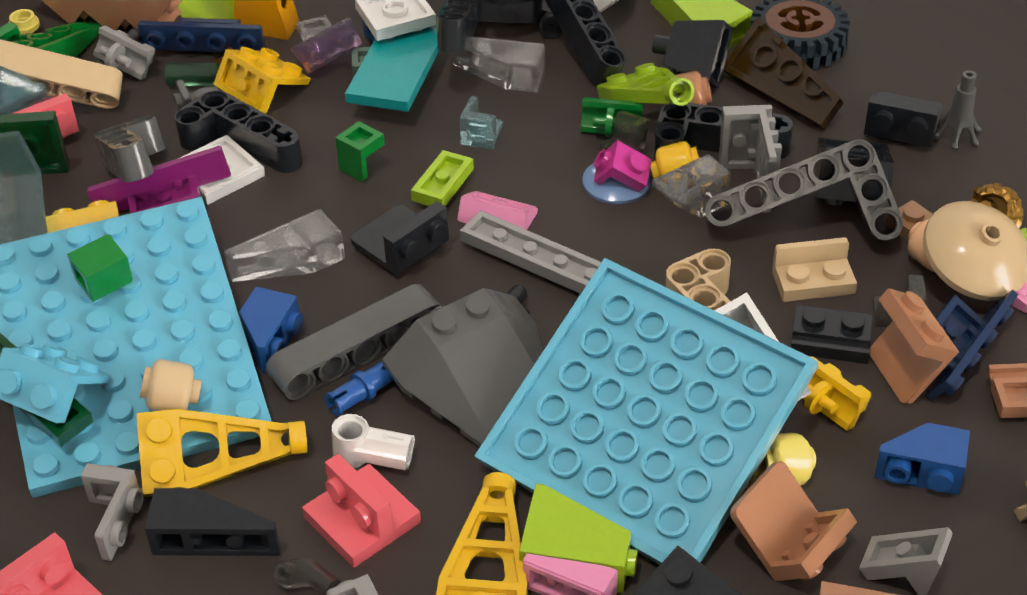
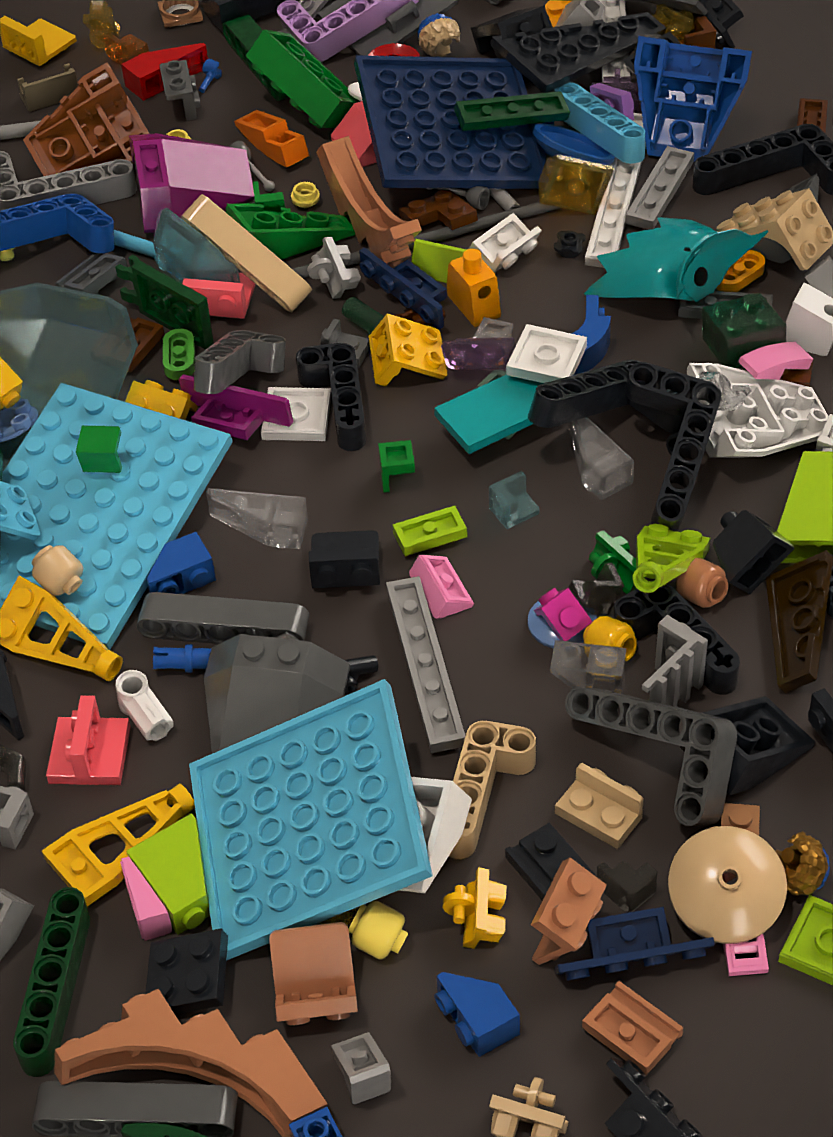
camera: 45 degrees right, 5 degrees up
none -> bright green plate [163,329,195,380]

